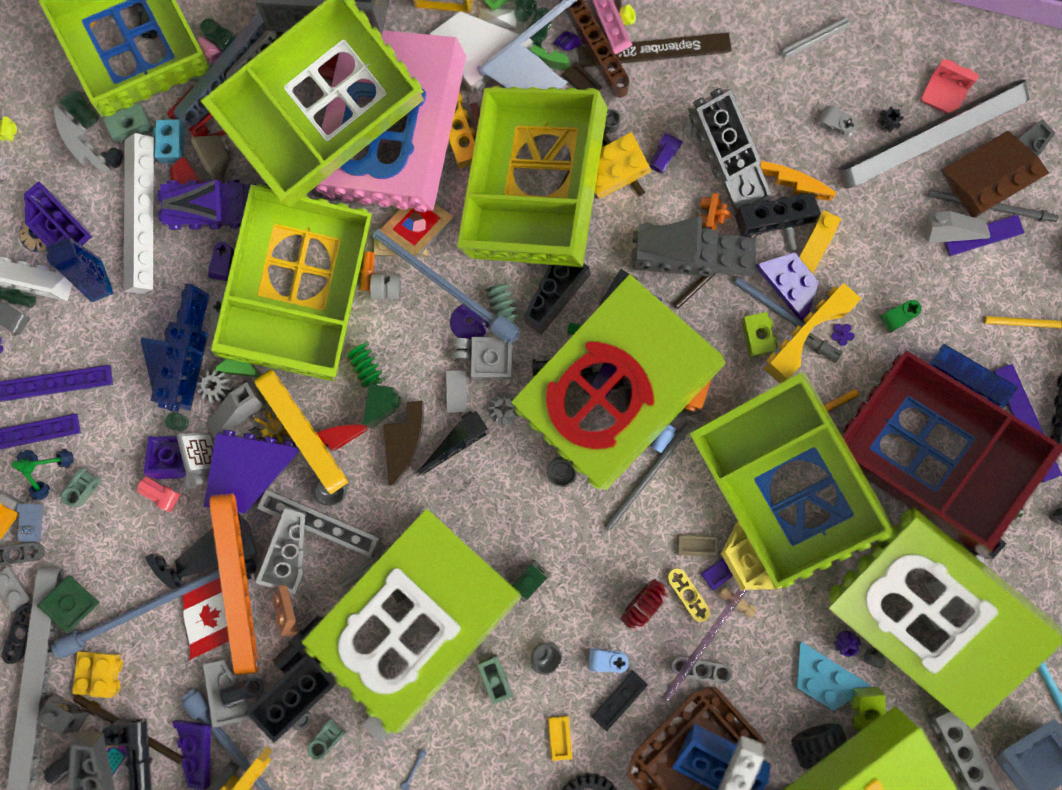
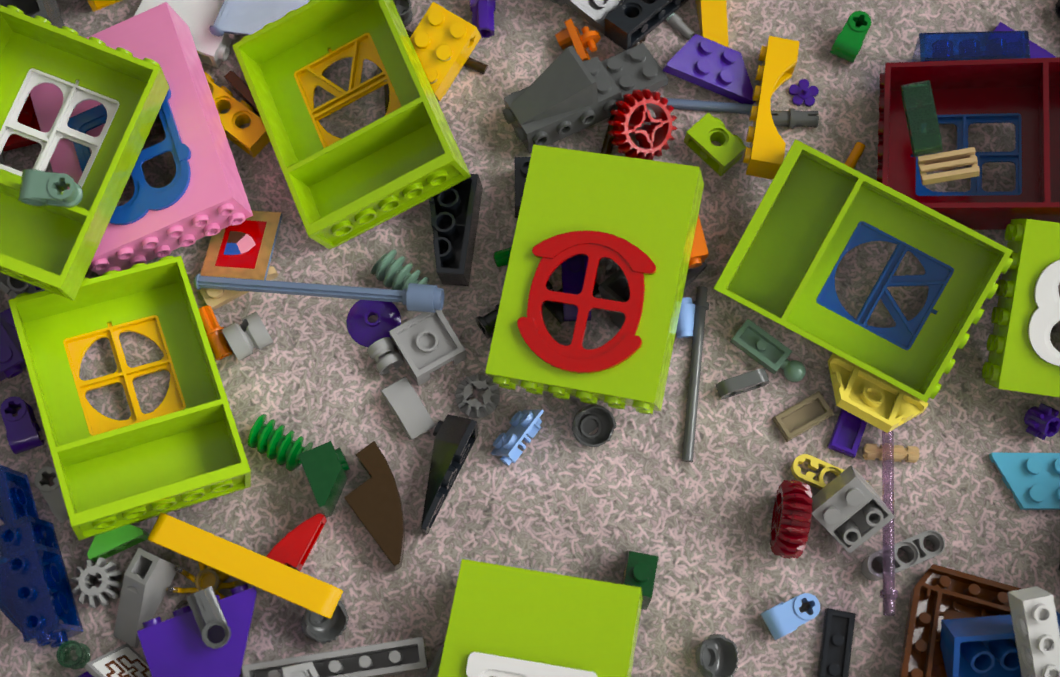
camera: 35 degrees left, 10 degrees down
none -> sand green piece [19,169,83,207]
none -> dark grey piece [186,586,232,649]
none -> light blue hinge [490,409,544,466]
none -> red gear [608,89,678,160]
none -> dark grey beam [716,368,770,399]
none -> sand green plate [730,319,806,382]
none -> light grey slope [812,465,895,553]
none -> clear green beam [901,80,943,157]
none -> tan tile [918,147,980,185]

